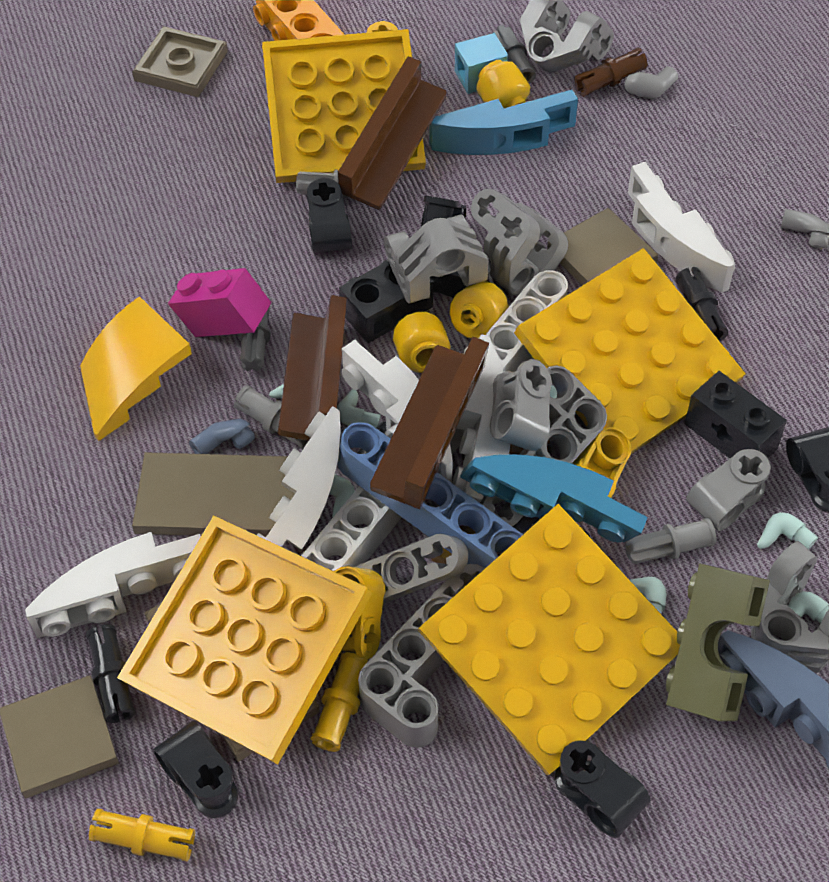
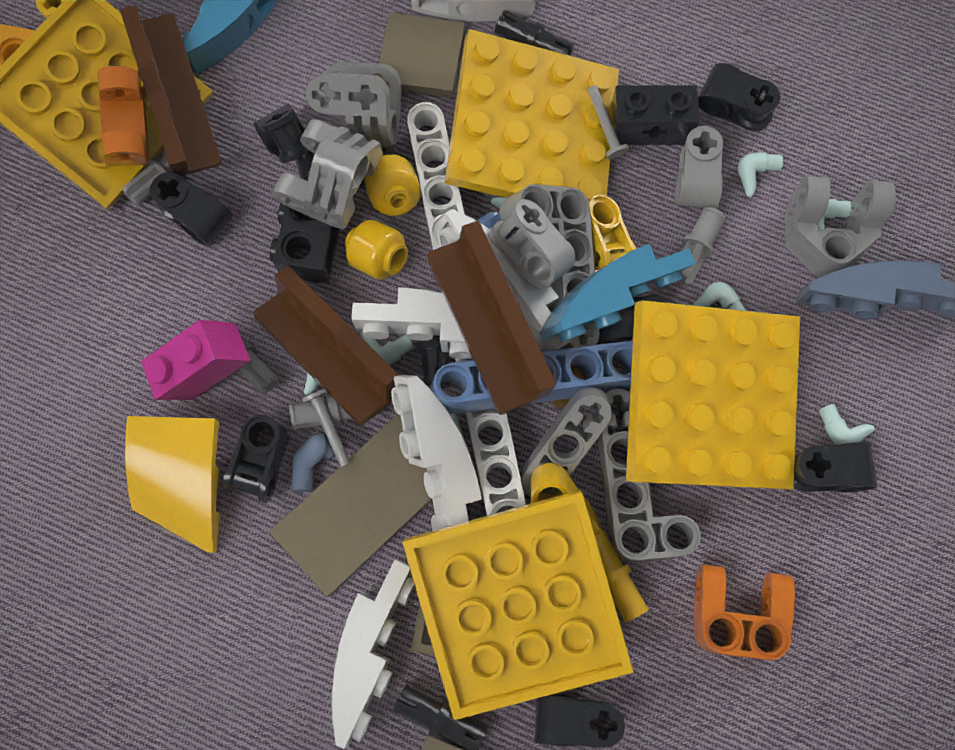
camera: 45 degrees left, 20 degrees up
olive arch [666,563,770,721] -> none
none -> orange piece [98,66,149,166]
none -> black piece [223,415,289,503]
none -> light grey pin [302,388,351,467]
none -> light grey pin [587,85,630,159]
none -> orange piece [694,564,795,660]
none -> light aqua animal [818,404,875,445]

